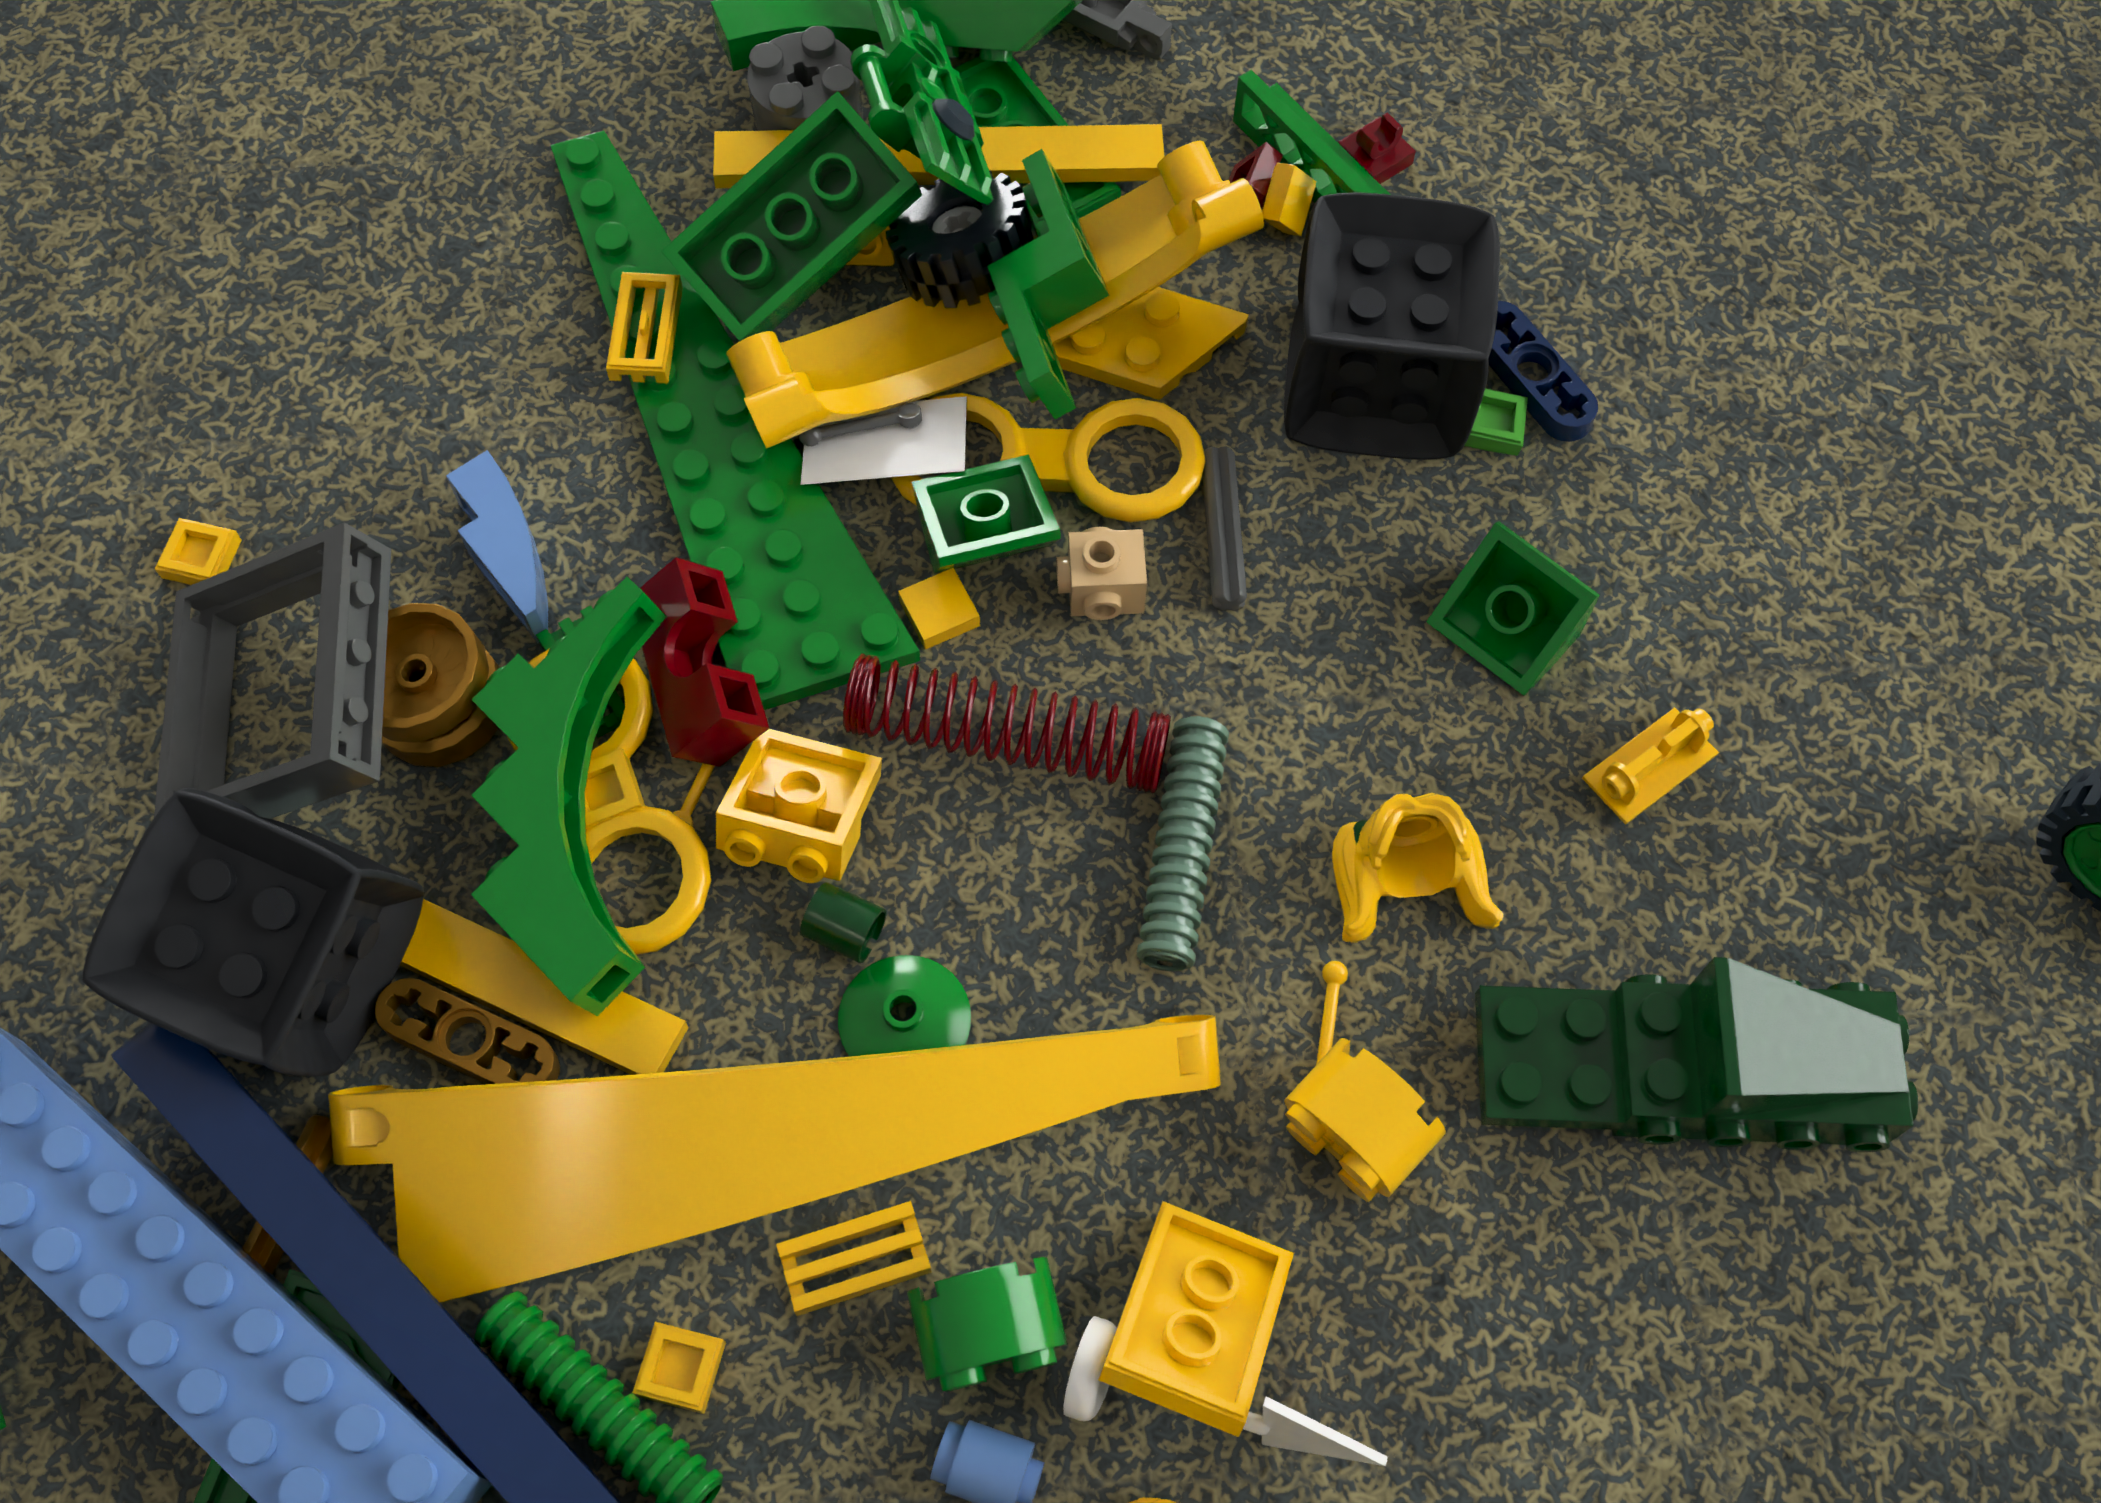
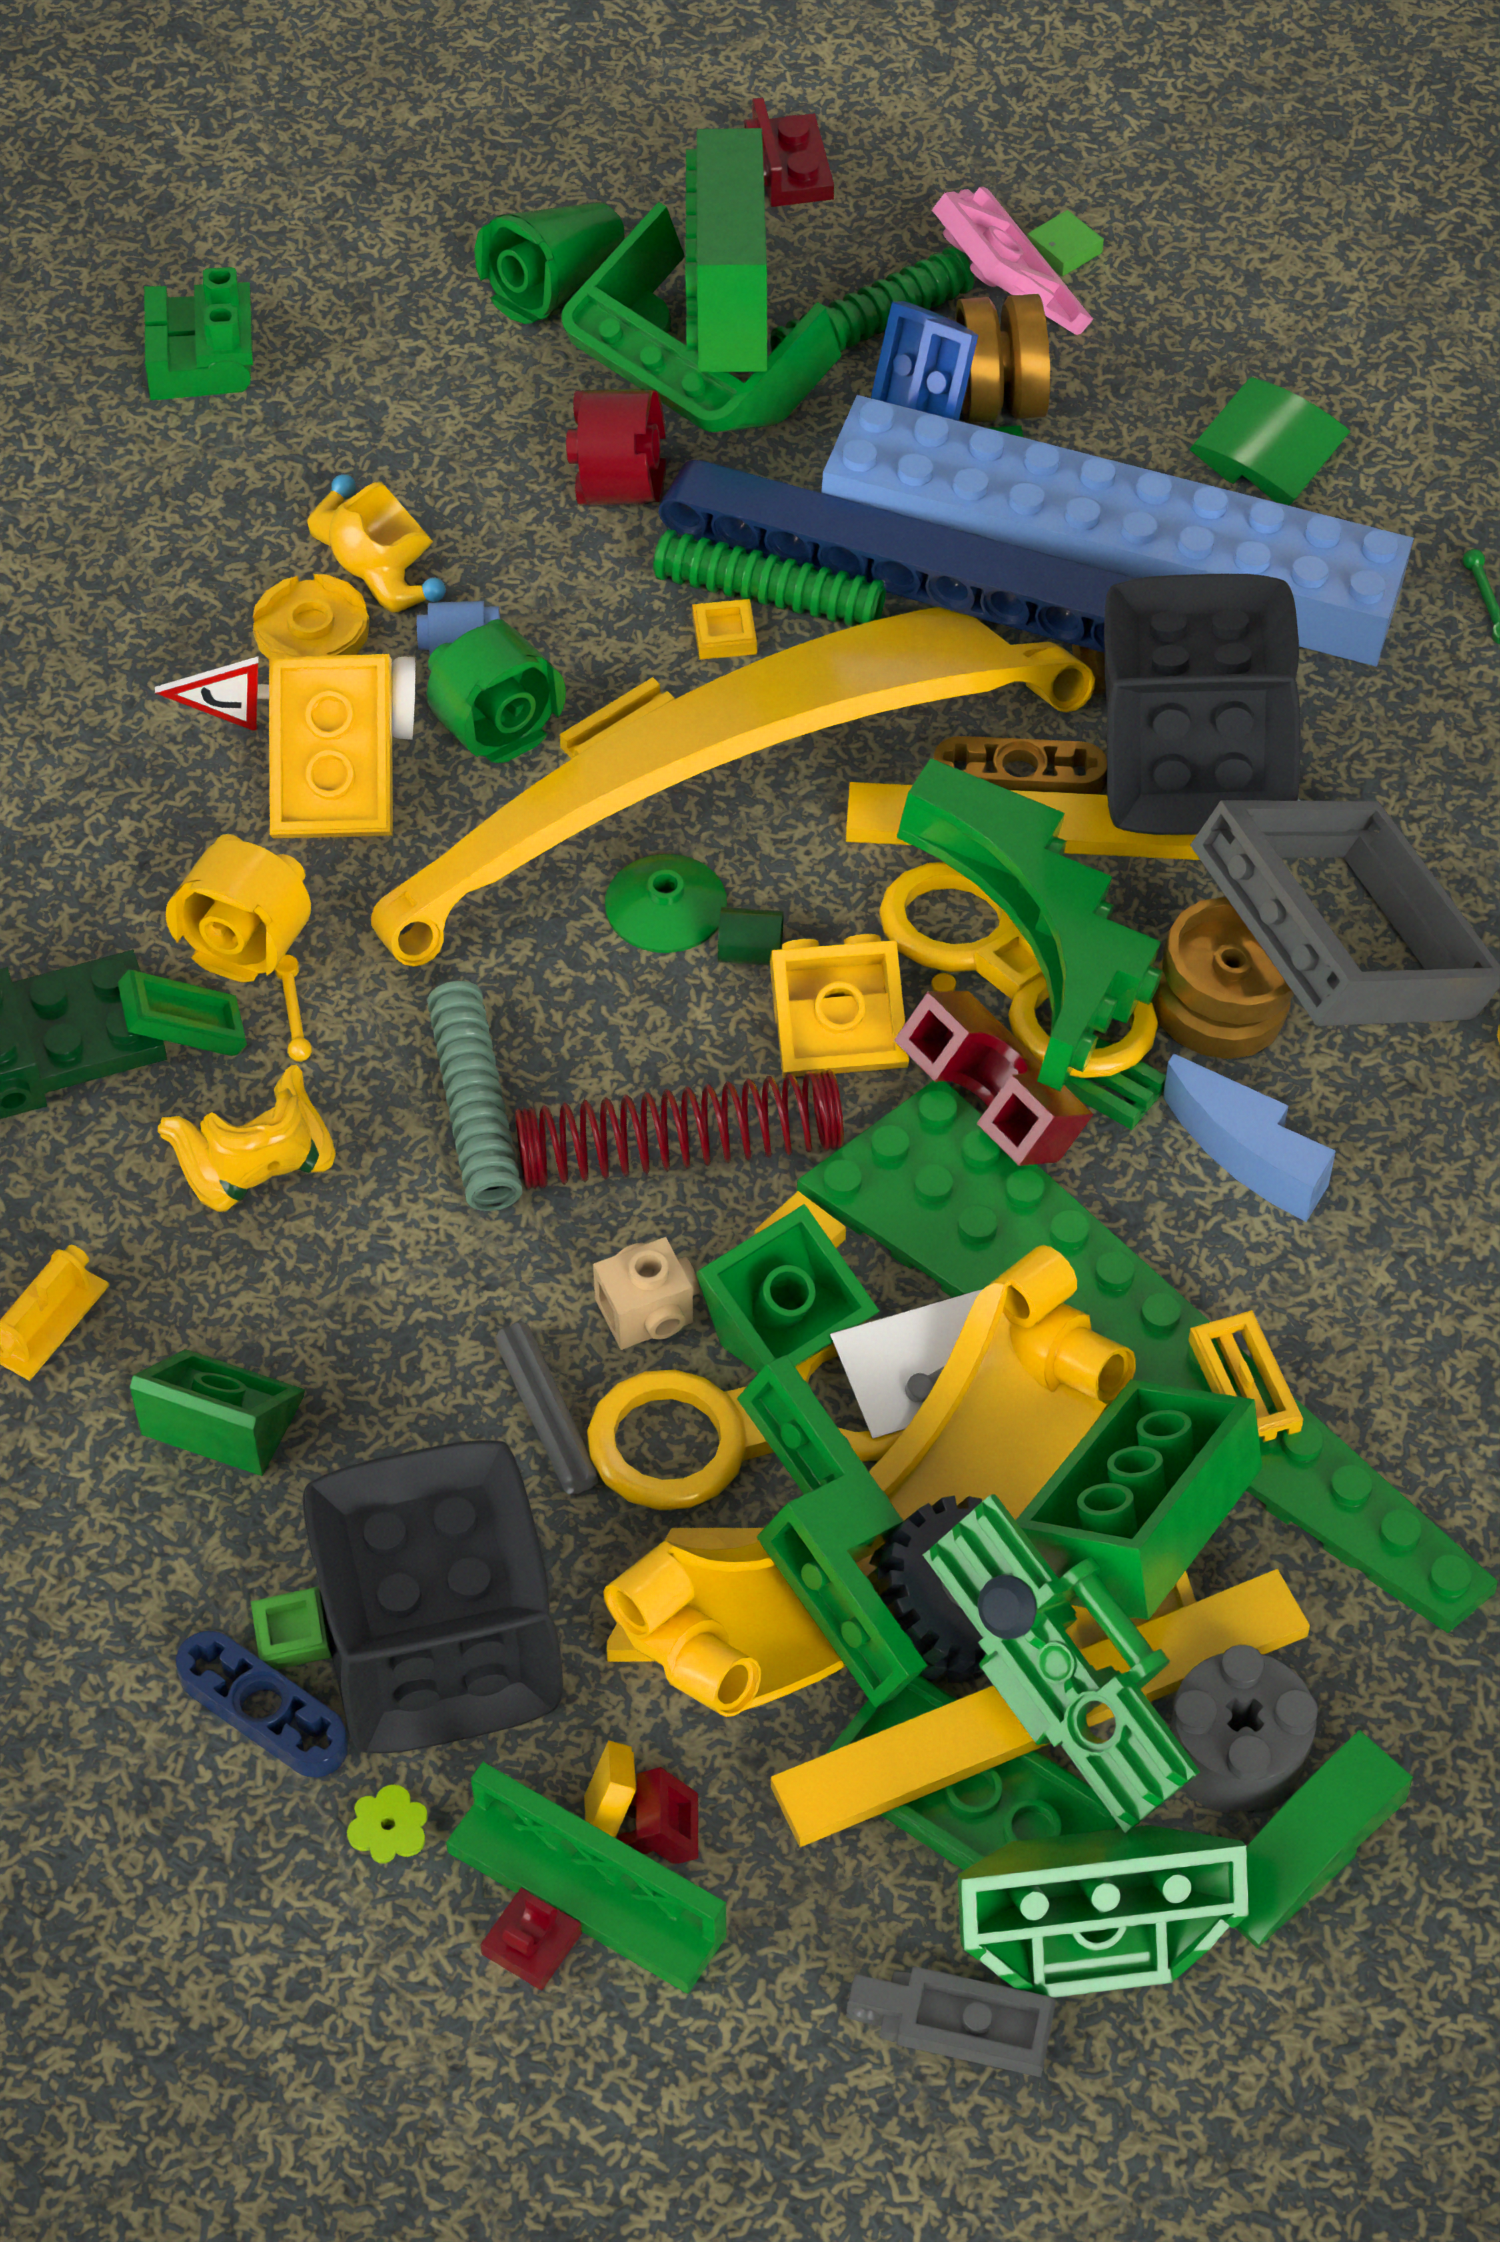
camera: 160 degrees right, 10 degrees down
none -> green tile [118,969,247,1056]

